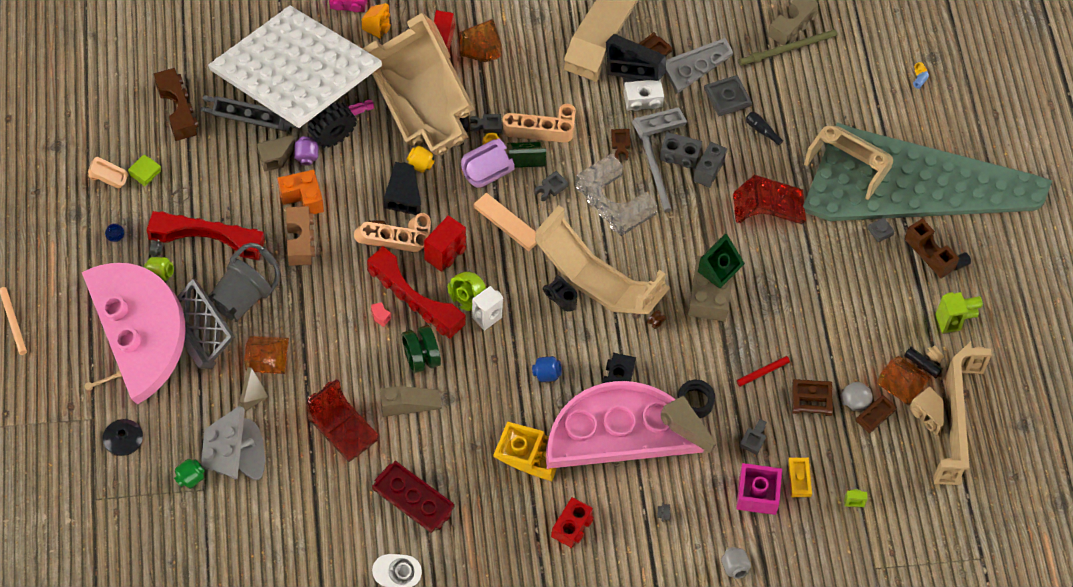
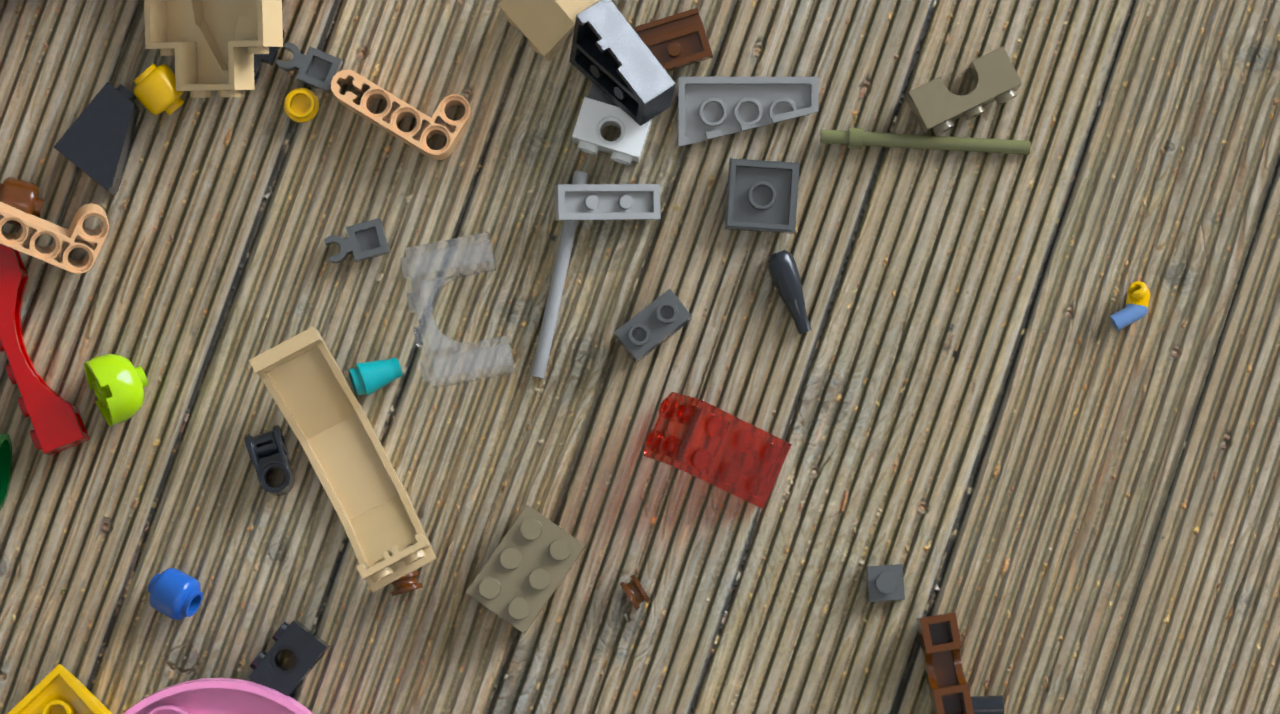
camera: 30 degrees right, 25 degrees up
red brick [424,215,467,272] -> none
lavender cylinder [461,138,515,188] -> none
white brick [472,286,503,331] -> none
light nougat tile [474,193,537,251] -> none
dark green slope [507,141,546,168] -> none
reddish brown plate [611,129,631,161] -> none
dark grey brick [660,132,702,169] -> none
dark green slope [698,234,745,288] -> none
sand green wing [802,122,1052,221] -> none
tan windscreen [804,126,893,200] -> none
none -> teal cone [348,357,403,396]
none -> reddish brown bush [620,574,651,610]

